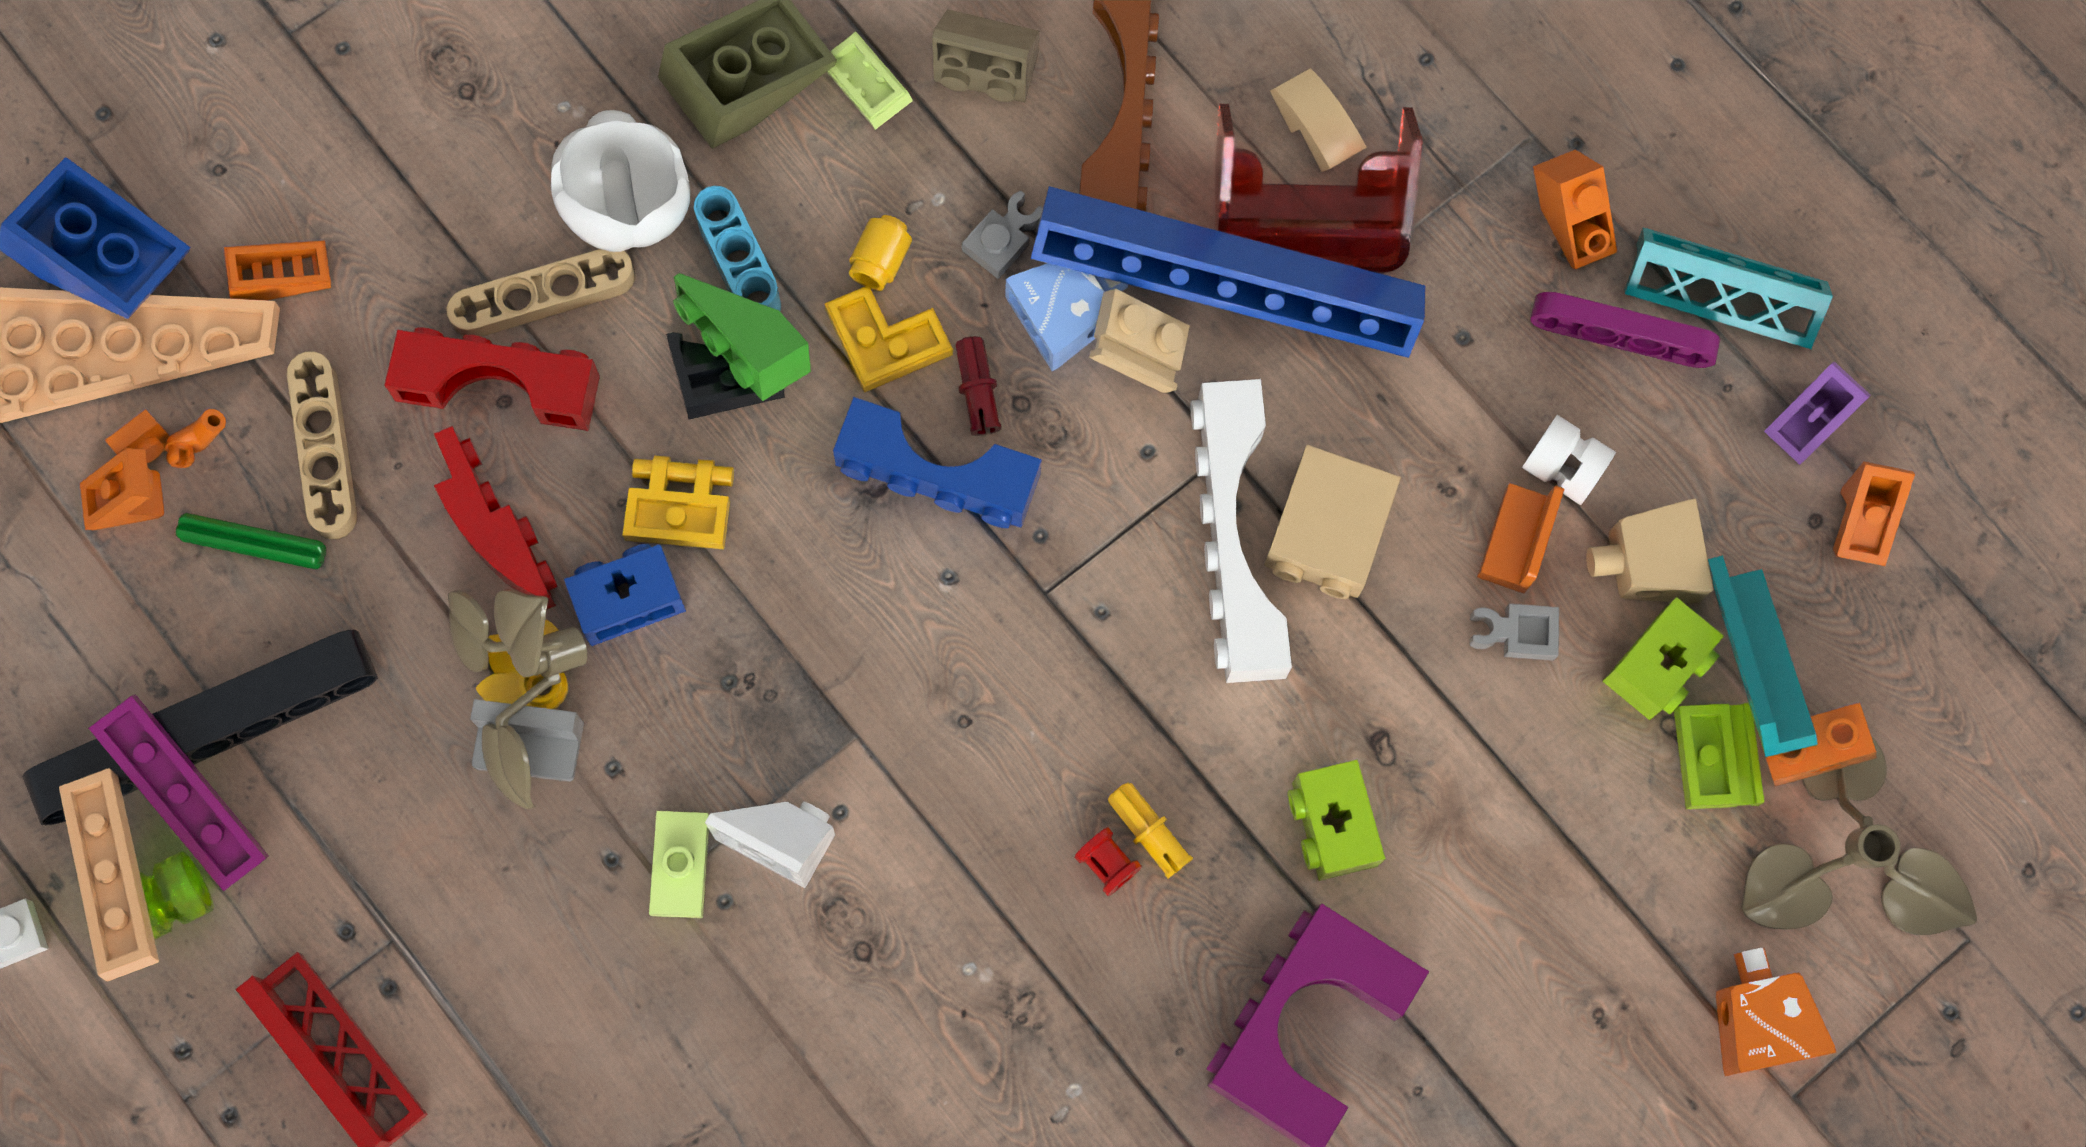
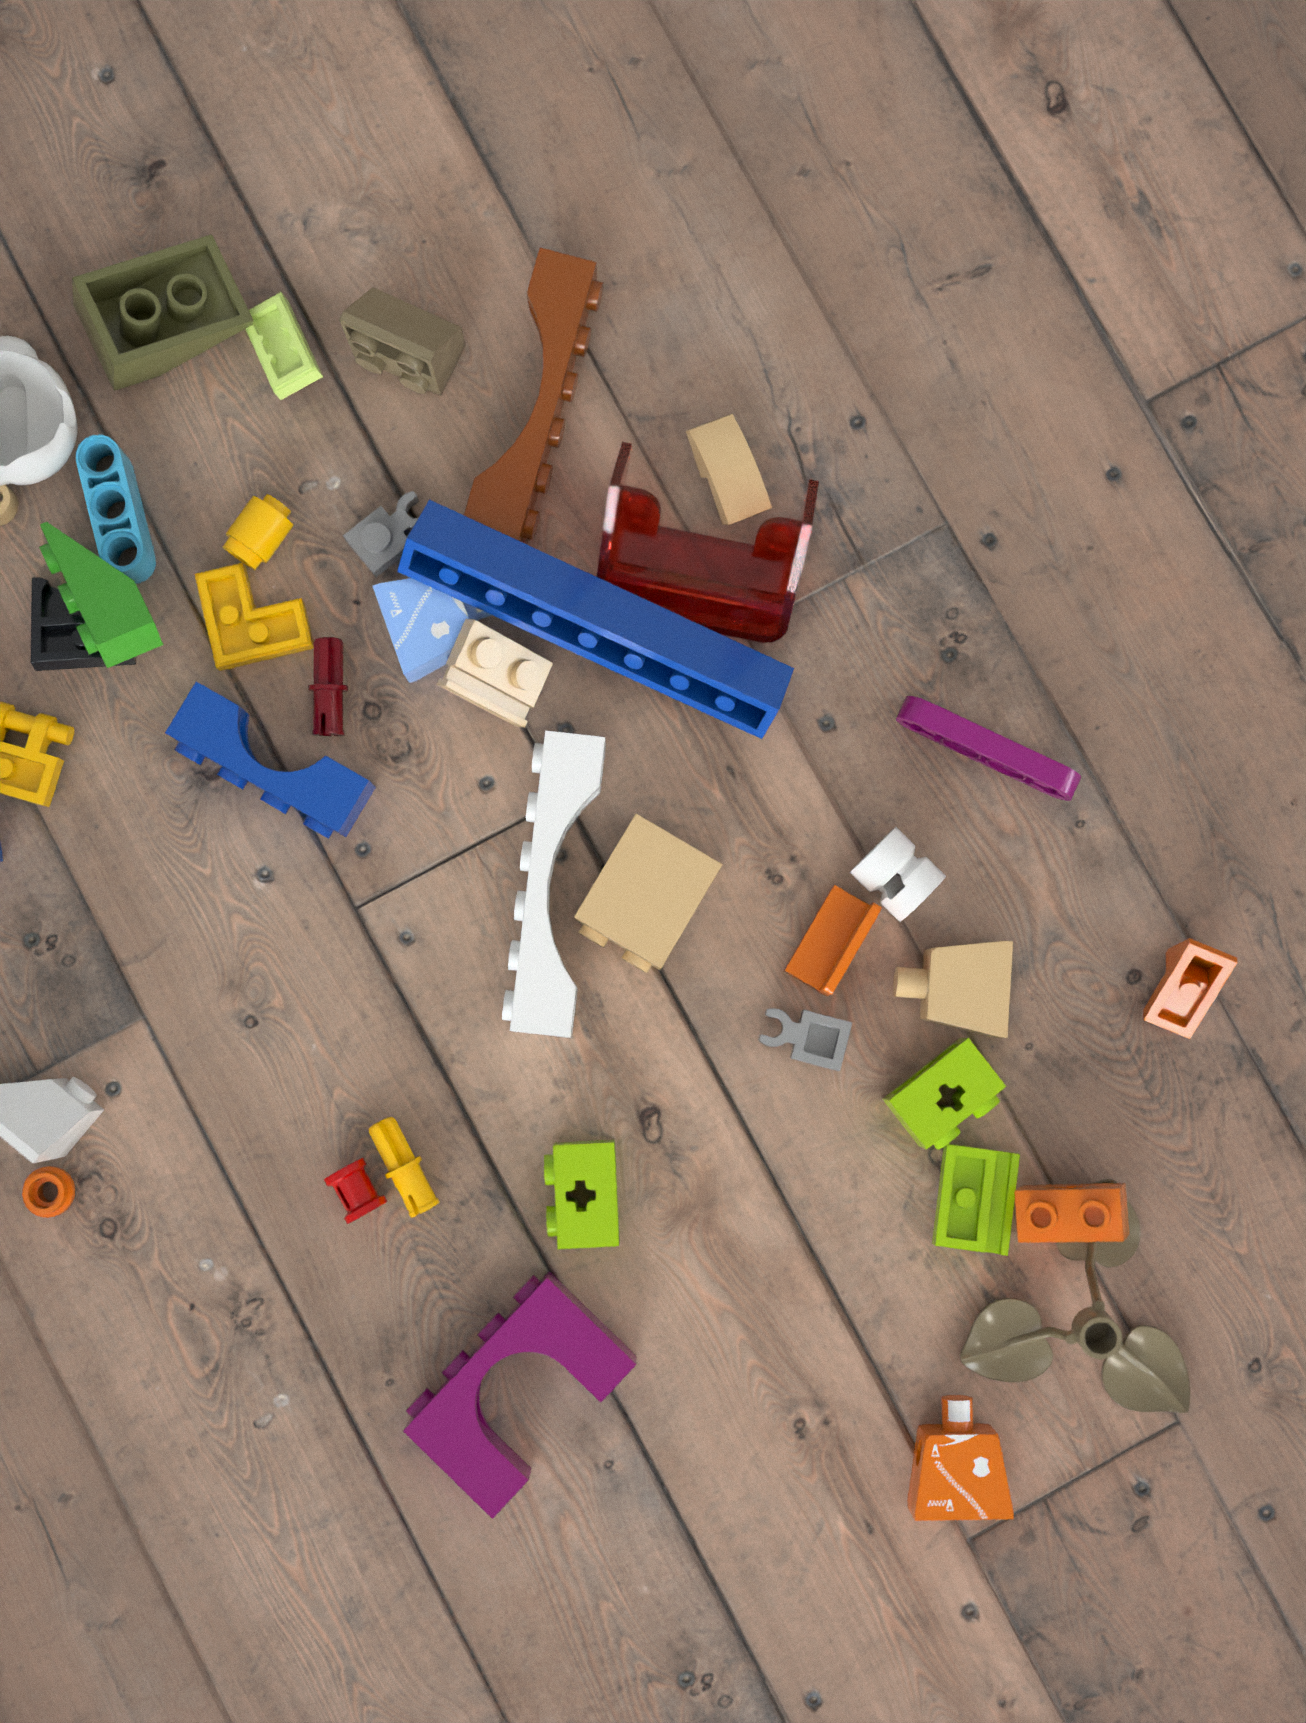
camera: 10 degrees right, 10 degrees up
orange slope [1533,149,1617,269] -> none
teal fence [1624,227,1833,349] -> none
teal fence [1708,555,1818,757] -> none
medium lavender slope [1764,362,1871,465] -> none
none -> orange plate [22,1166,75,1218]

